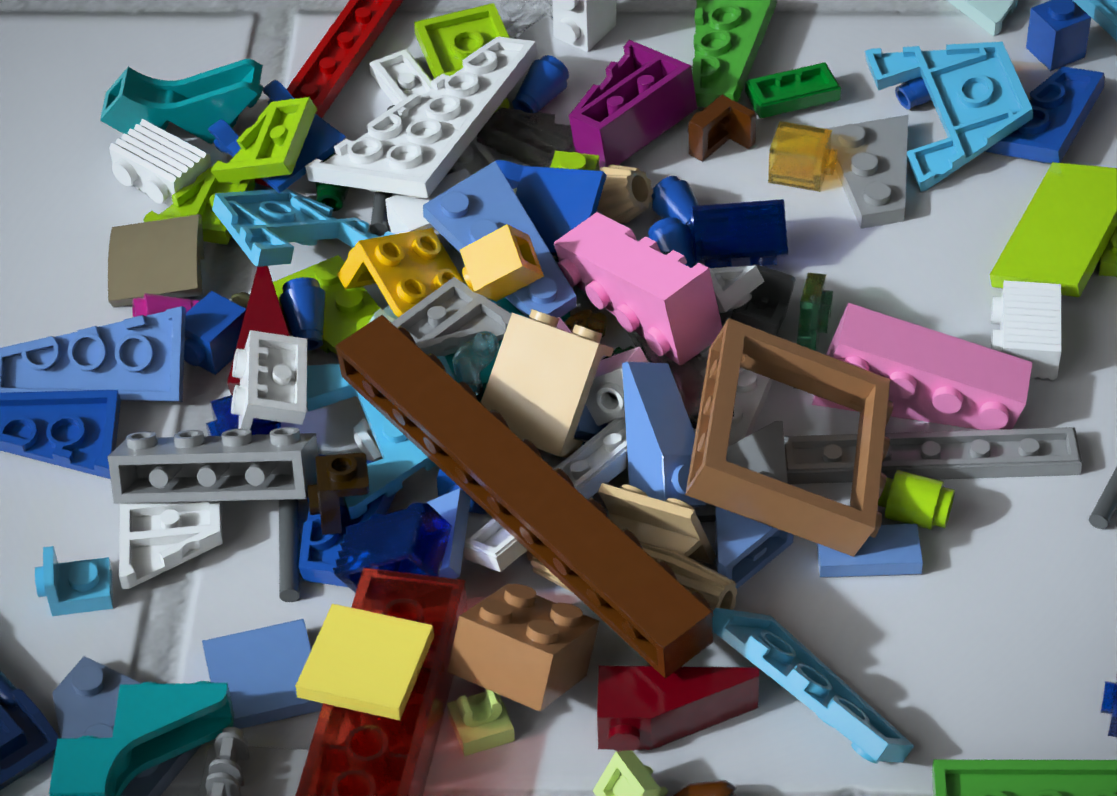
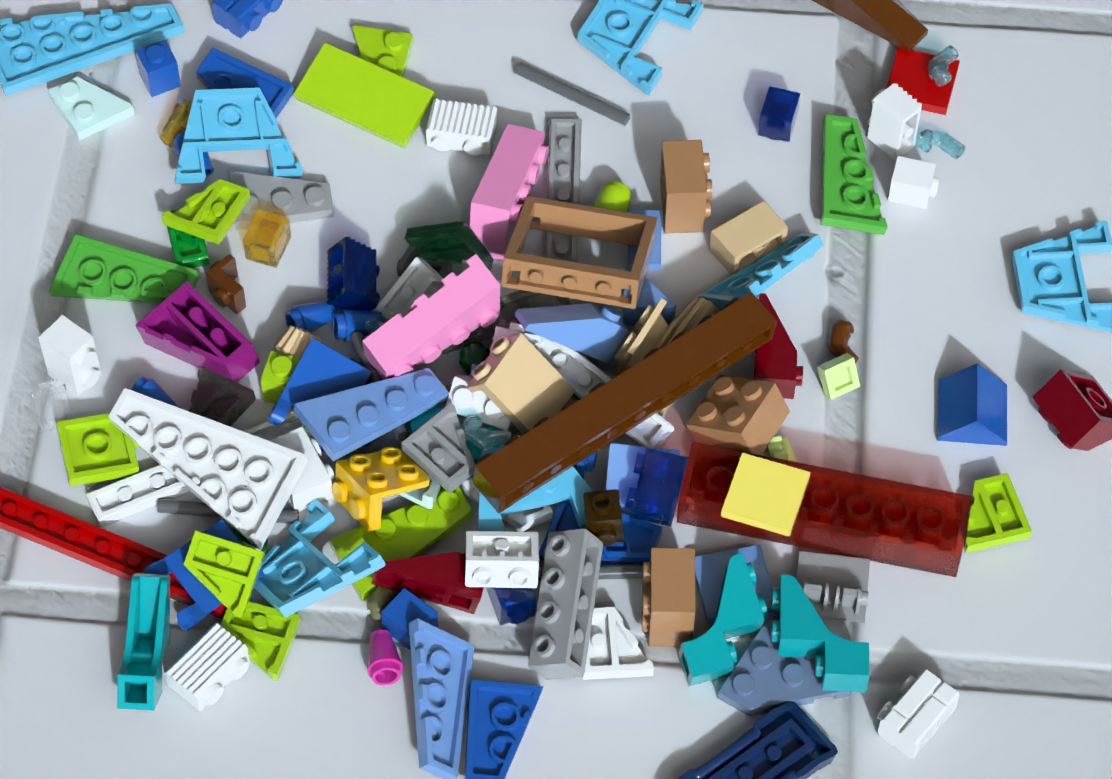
camera: 90 degrees left, 10 degrees up
medium azure bracket [35,546,113,616] -> none
dark tan slope [108,214,205,308] -> none
blue cone [279,277,326,351] -> none
yellow brick [460,224,544,302] -> none
none -> lime wing [161,179,251,245]
none -> medium nougat brick [642,548,695,647]
none -> medium nougat brick [660,140,712,234]
none -> teal arch [678,553,768,686]
none -> tan brick [709,201,788,275]

